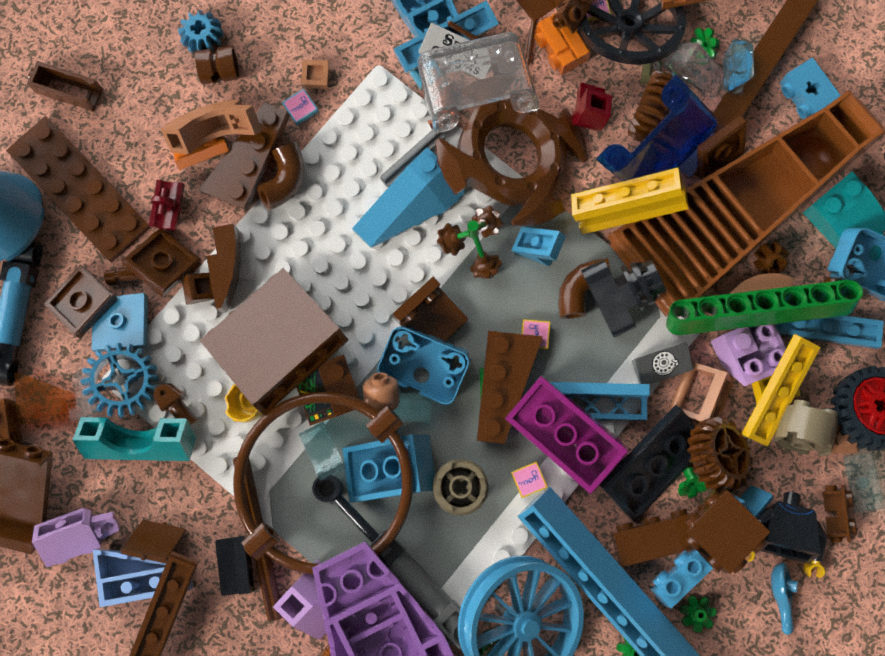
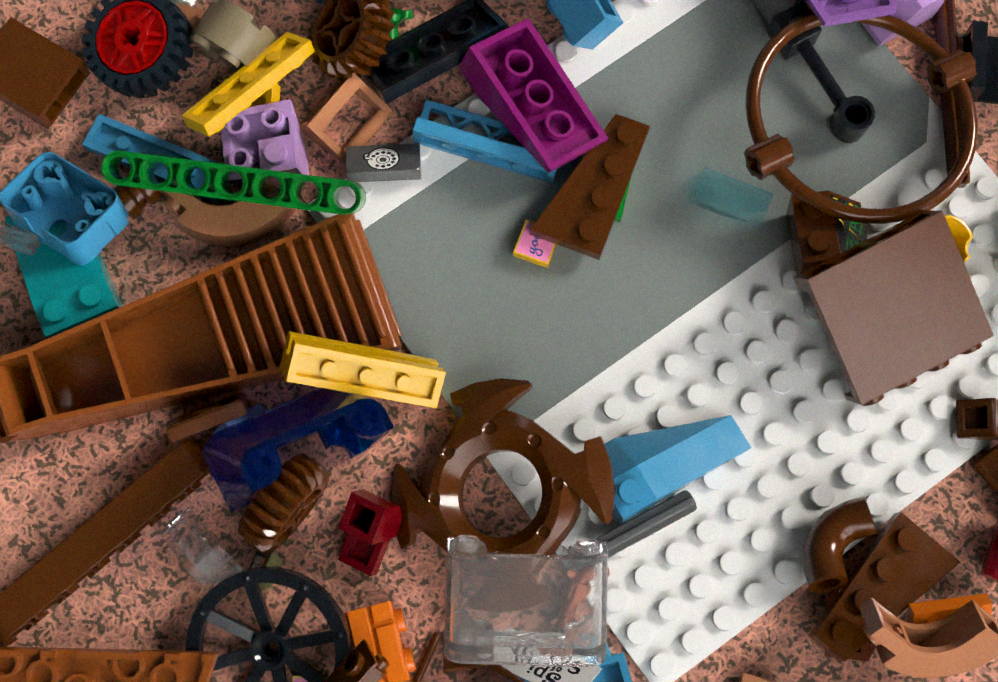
camera: 170 degrees left, 5 degrees down
reddish brown slope [206,223,241,313] -> none
bright pink tile [282,89,319,126] -> none
clear light blue tile [299,422,346,480] -> none
dark azure slope [342,434,435,503] -> none
nougat head [362,372,400,412] -> none
dark azure axle [377,324,472,405] -> none
reddish brown bracket [392,276,468,341] -> none
dark tan cone [432,459,489,516] -> none
reddish brown plant [437,205,503,279] -> none
dark azure slope [511,227,566,266] -> none
bright pink tile [511,461,547,498] -> none
reddish brown cylinder [558,258,610,319] -> none
black beam [581,259,666,338] -> none
green plant [690,28,720,63] -> none
clear light blue slope [723,38,754,92] -> none
reddish brown gear [753,241,789,274] -> none
dark azure brick [780,57,841,120] -> none

